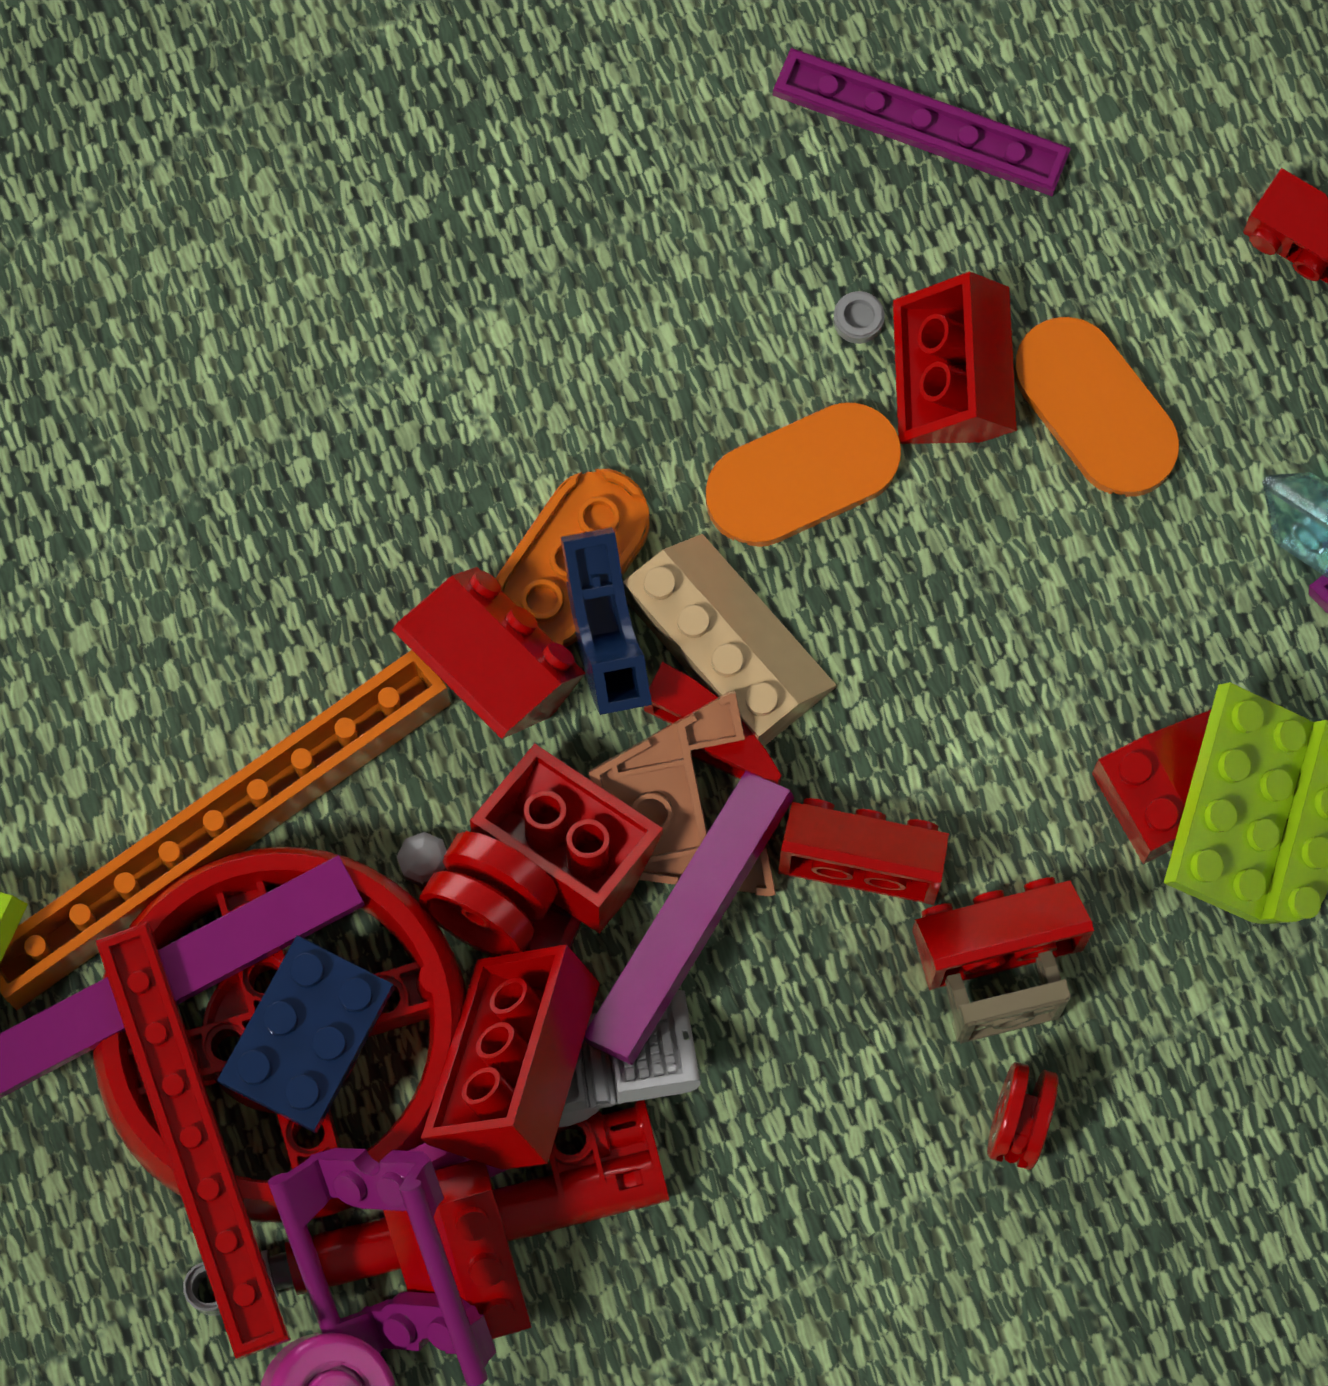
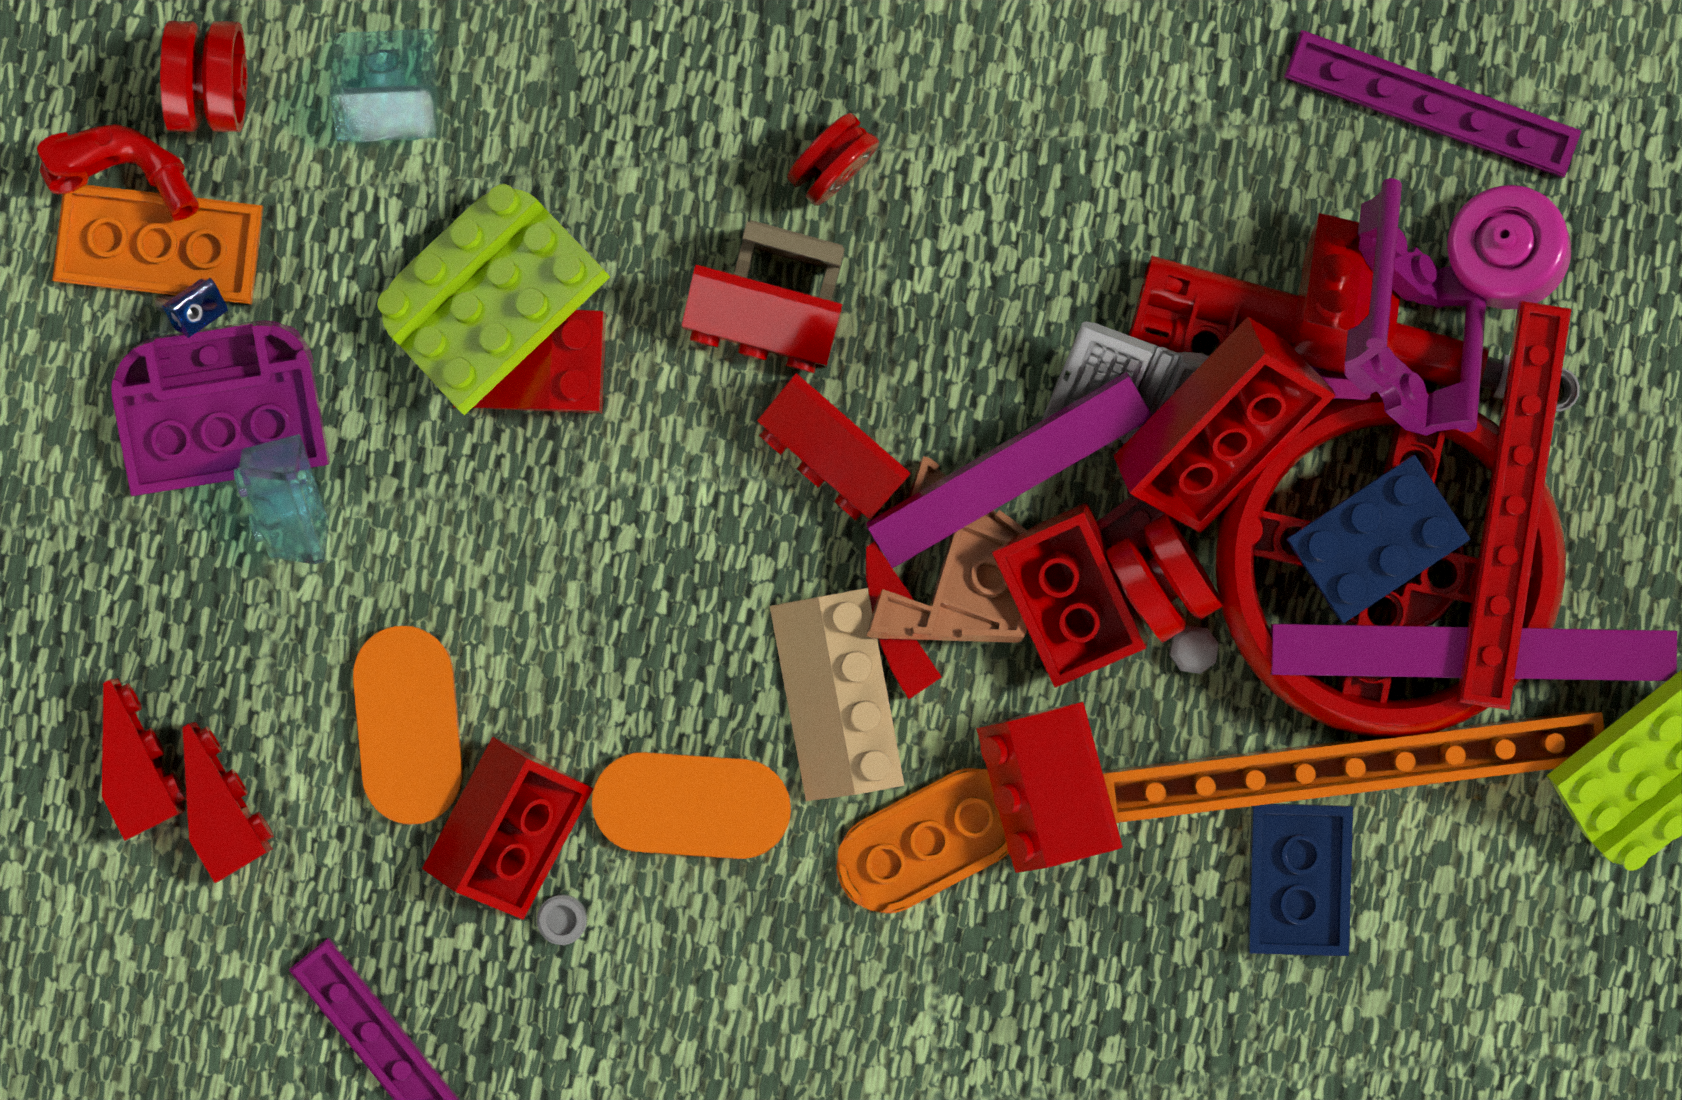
camera: 155 degrees left, 15 degrees up
dark blue arch [561,527,652,715] -> none
none -> red slope [182,722,274,883]
none -> dark blue plate [1247,803,1353,956]

